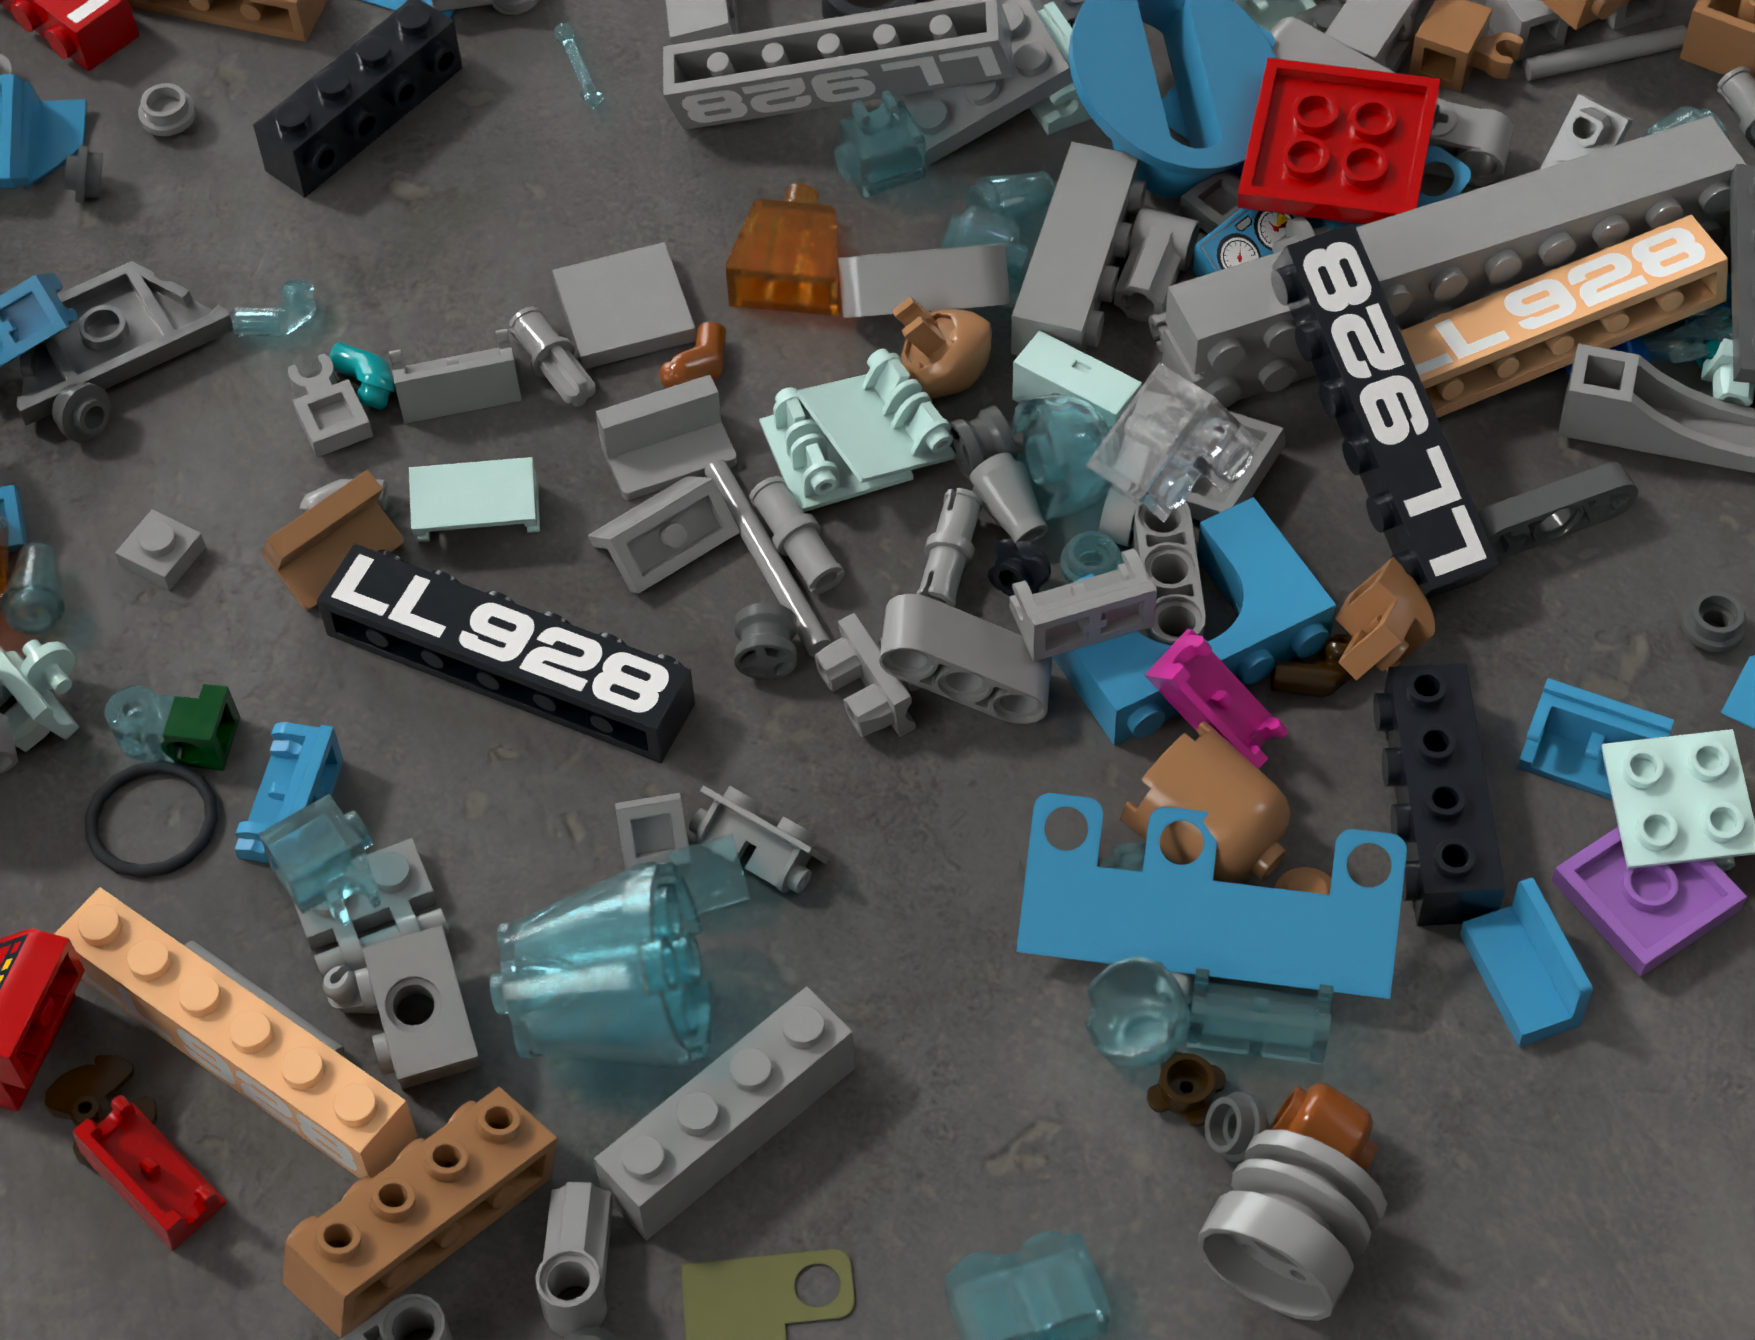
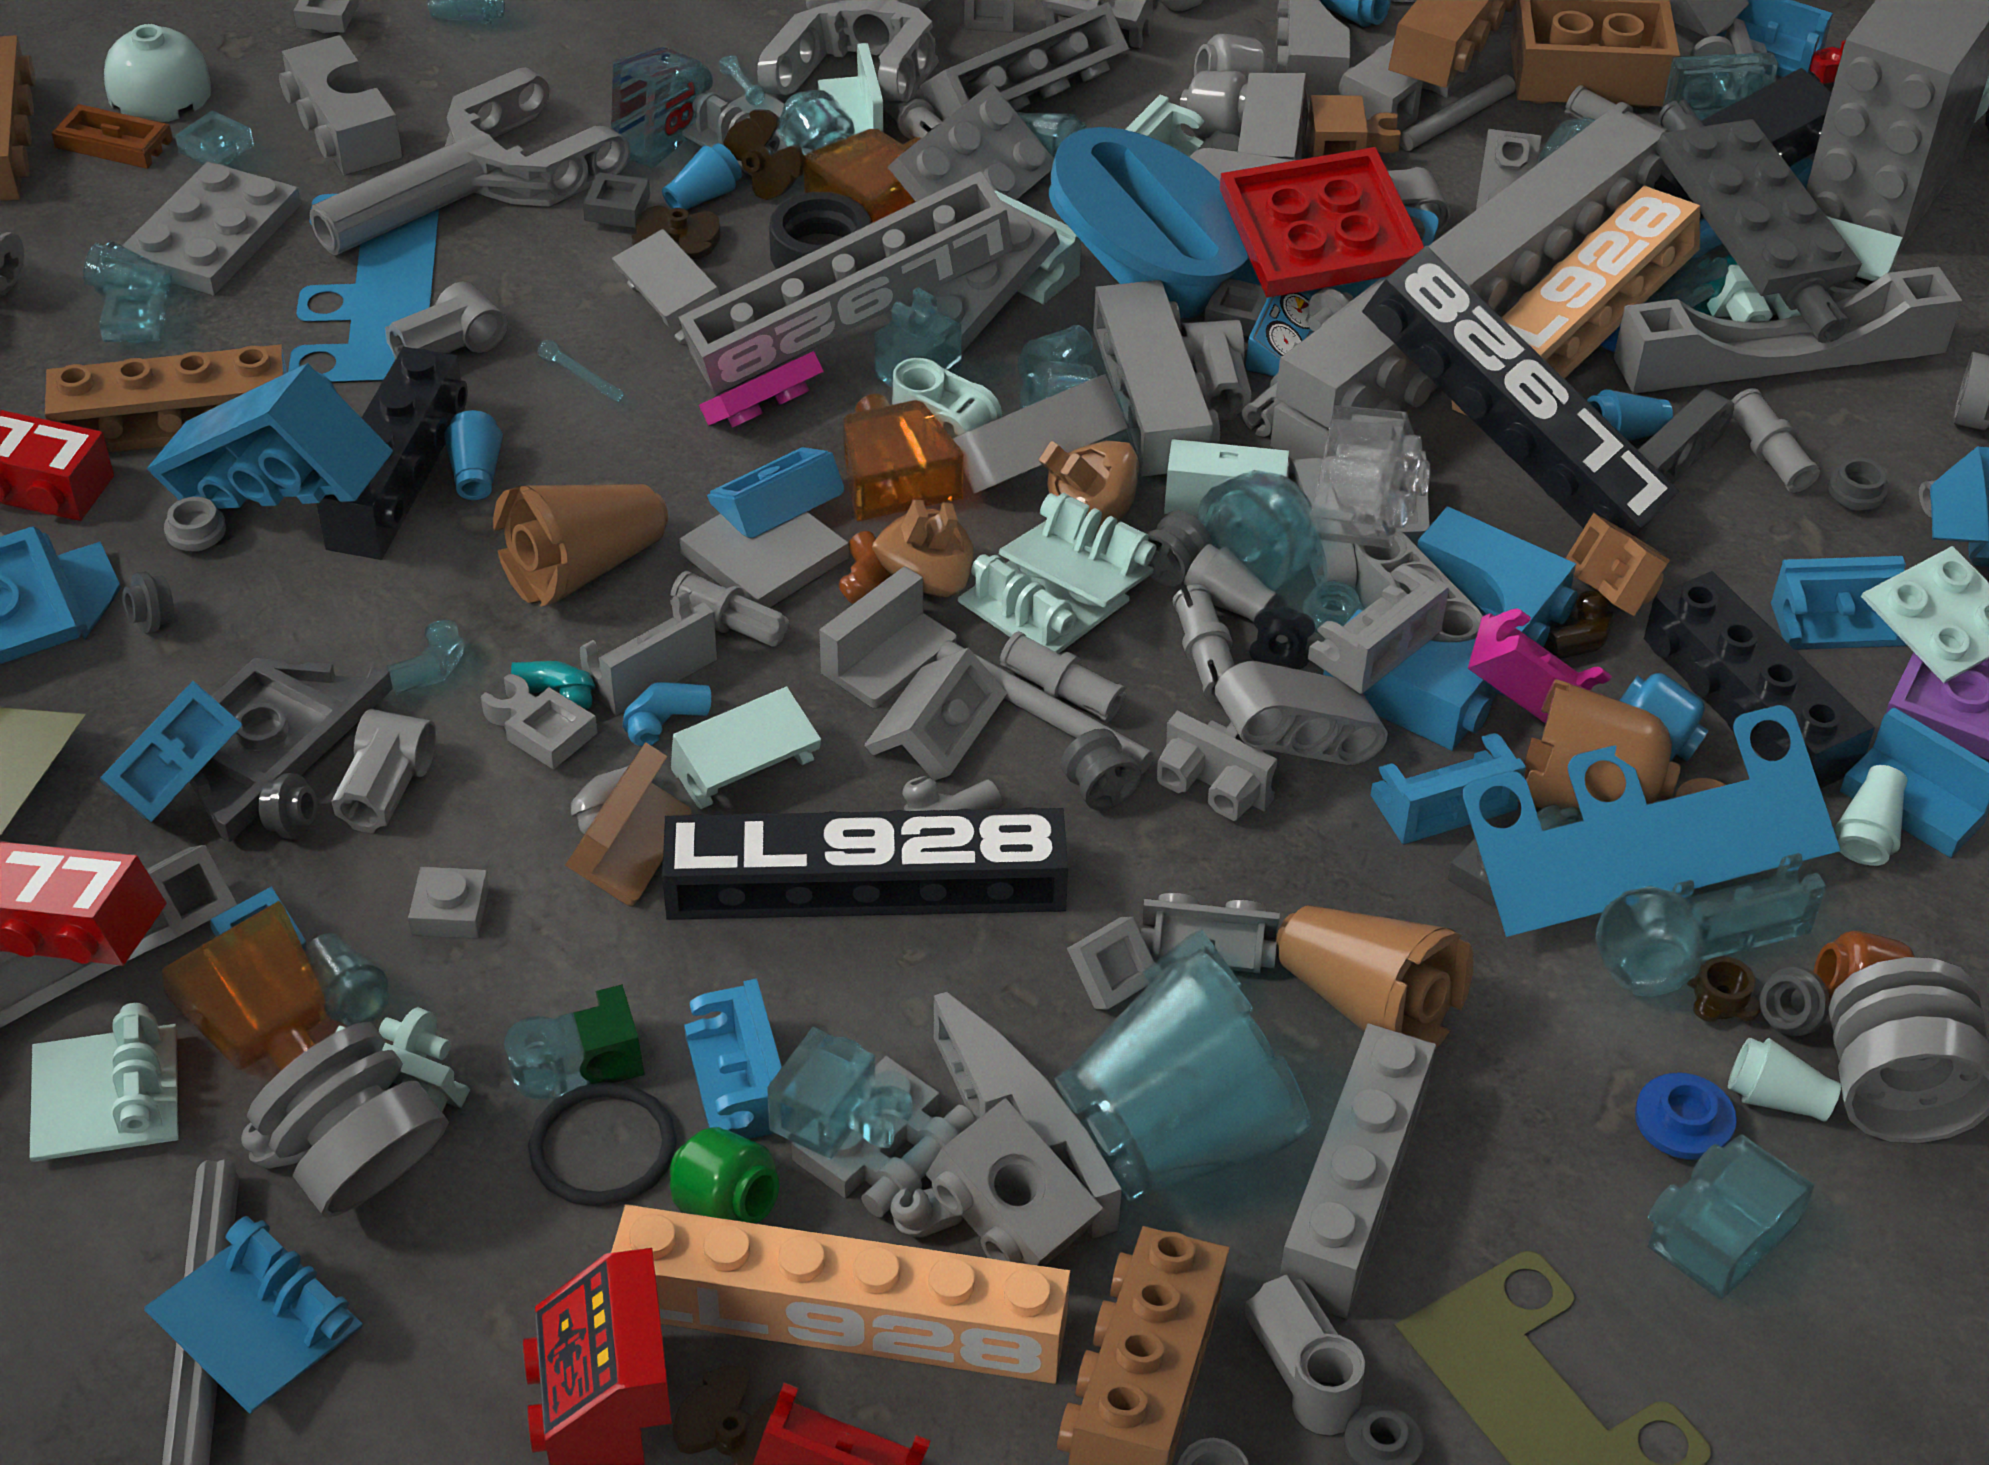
camera: 30 degrees left, 10 degrees down
none -> dark azure wedge [147,363,393,509]
none -> light grey piece [332,709,437,834]
none -> dark azure cone [444,410,503,500]
none -> medium nougat cone [493,484,668,606]
none -> dark azure arm [623,682,711,746]
none -> green head [670,1127,780,1223]
none -> dark pink plate [699,351,824,428]
none -> dark azure slope [707,447,844,538]
none -> medium nougat piece [872,499,973,597]
none -> light aqua piece [891,358,1002,457]
none -> light grey arm [902,776,1002,811]
none -> light grey slope [934,992,1122,1239]
none -> medium nougat cone [1276,905,1473,1049]
none -> dark azure hinge [1370,733,1526,845]
none -> dark azure cone [1587,389,1673,441]
none -> dark azure head [1619,673,1709,762]
none -> blue piece [1635,1073,1737,1160]
none -> light aqua cone [1728,1038,1841,1122]
none -> light grey pin [1732,388,1820,493]
none -> light aqua cone [1835,765,1908,866]

